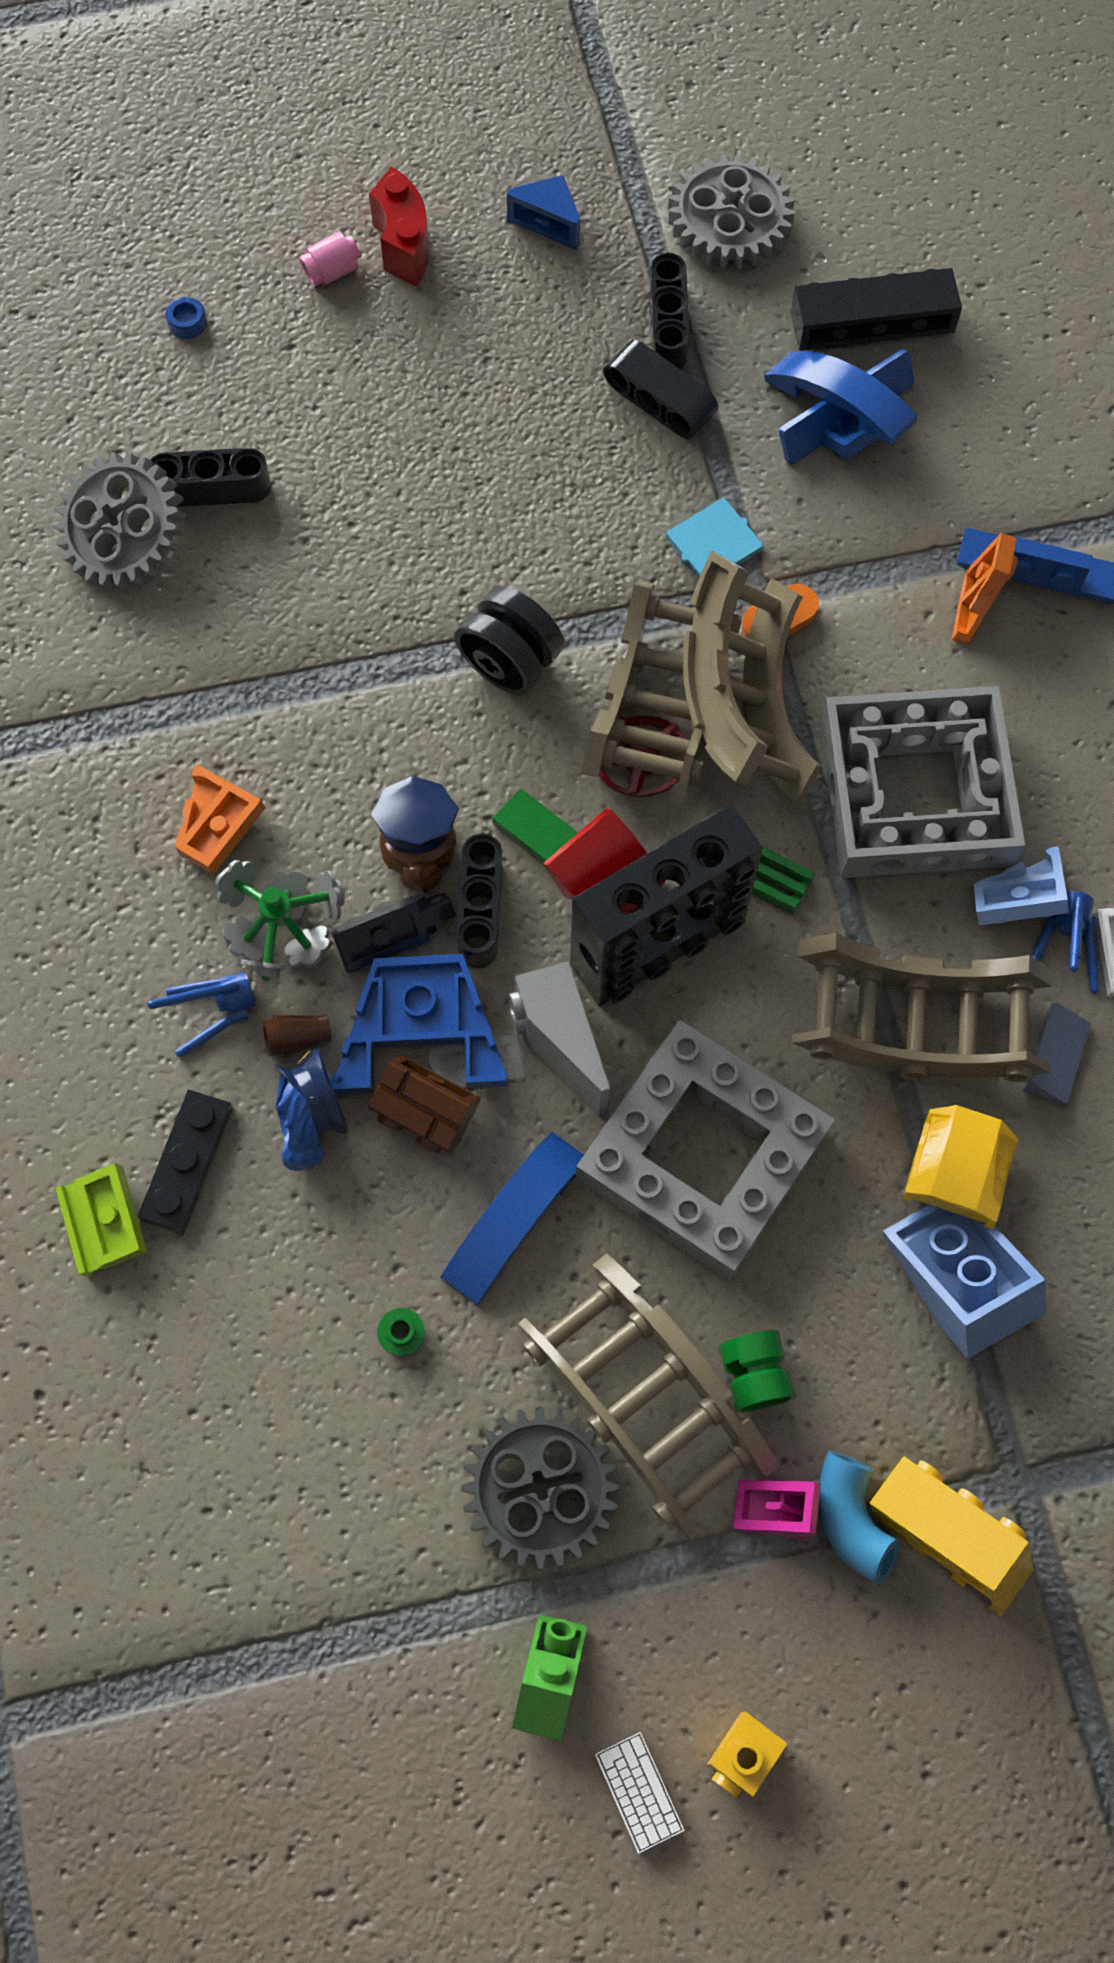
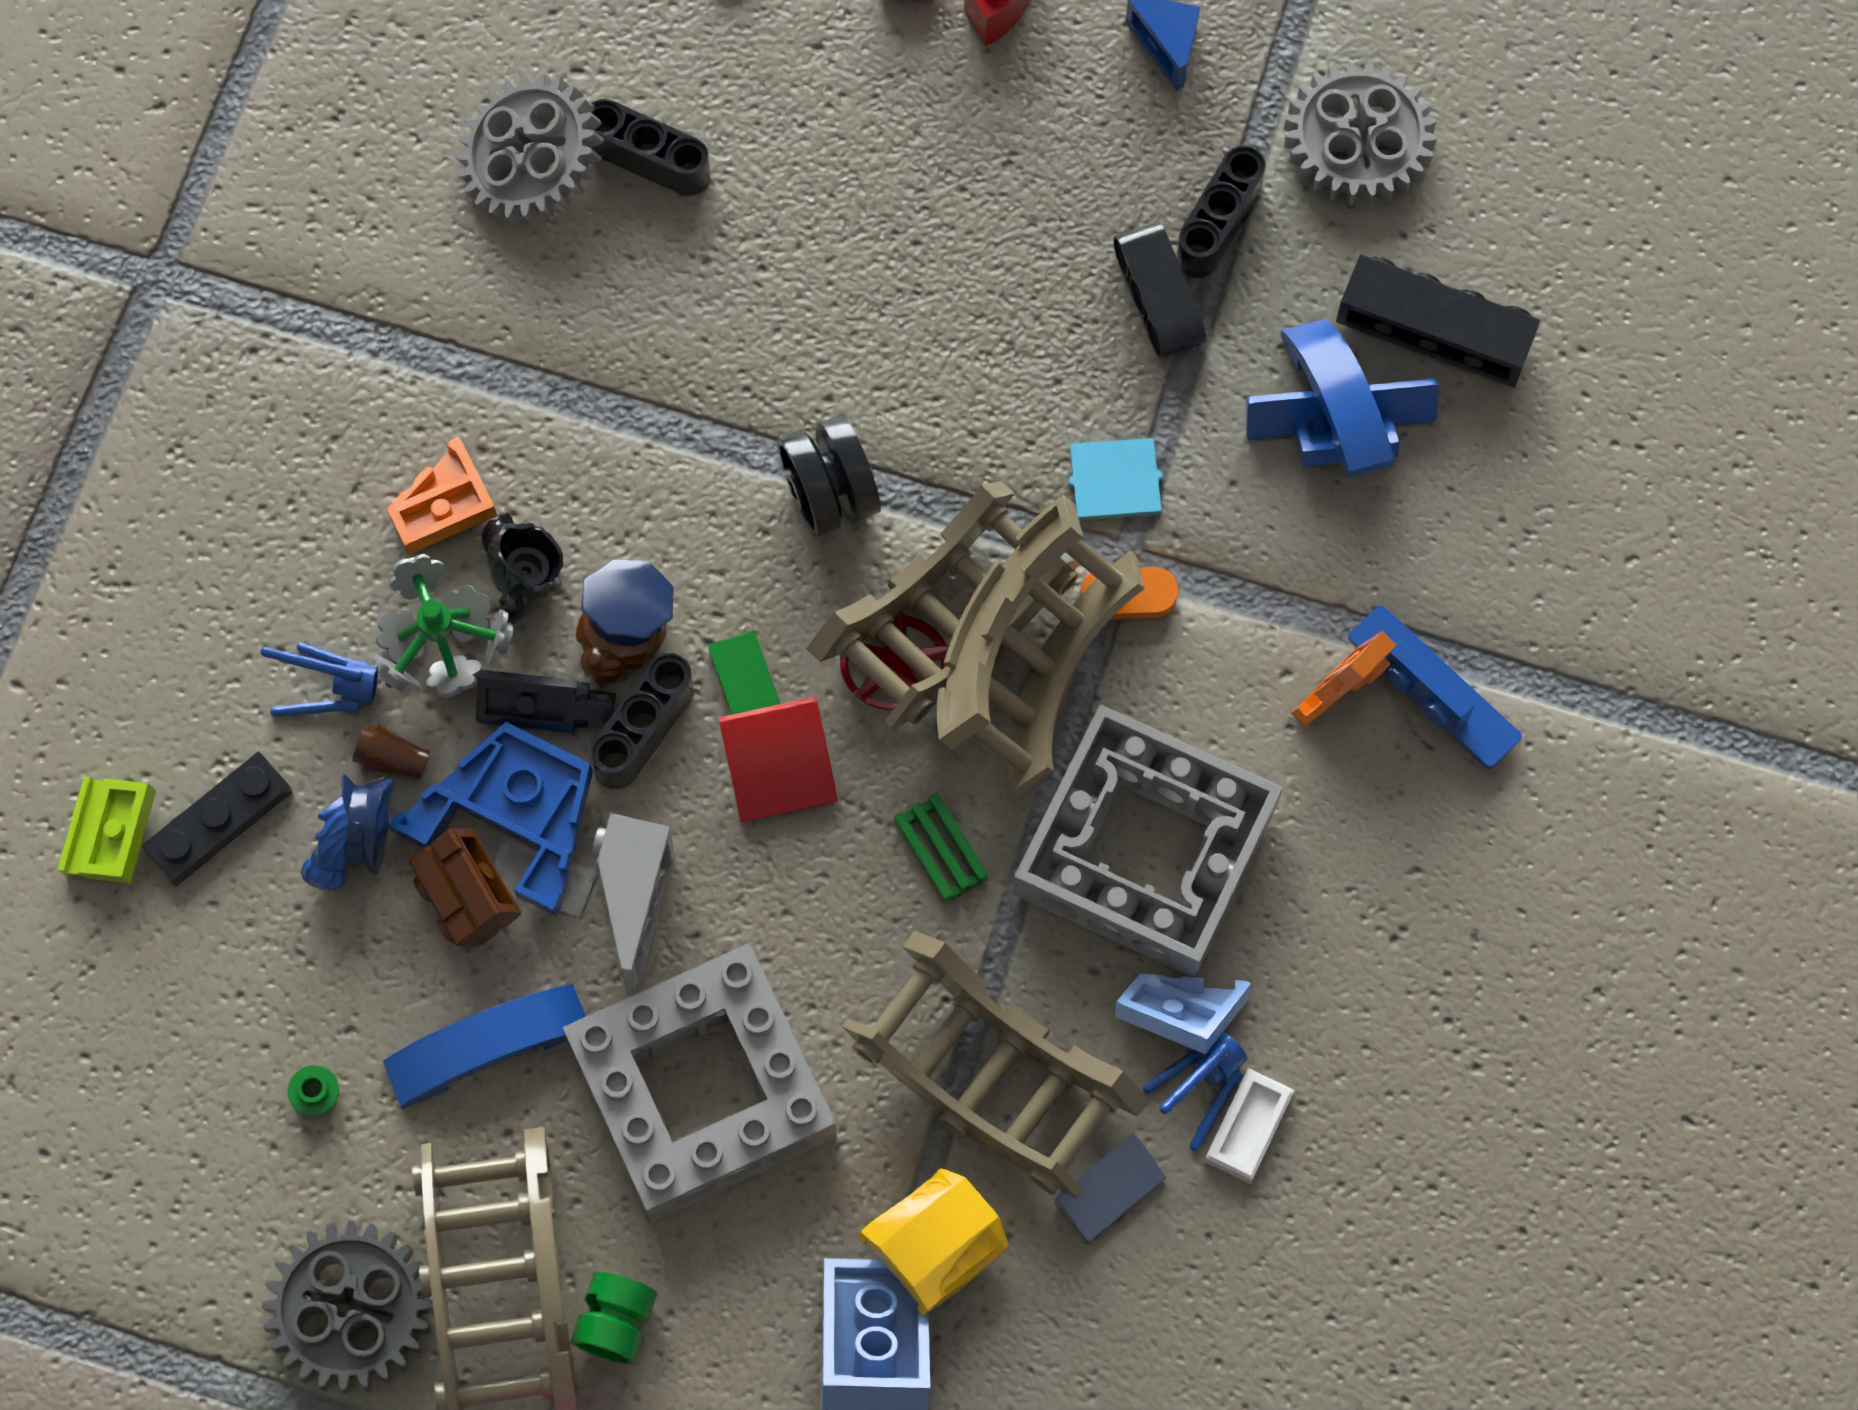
camera: 30 degrees right, 0 degrees up
black brick [570,804,763,1007] -> none
none -> black hair [482,512,563,624]

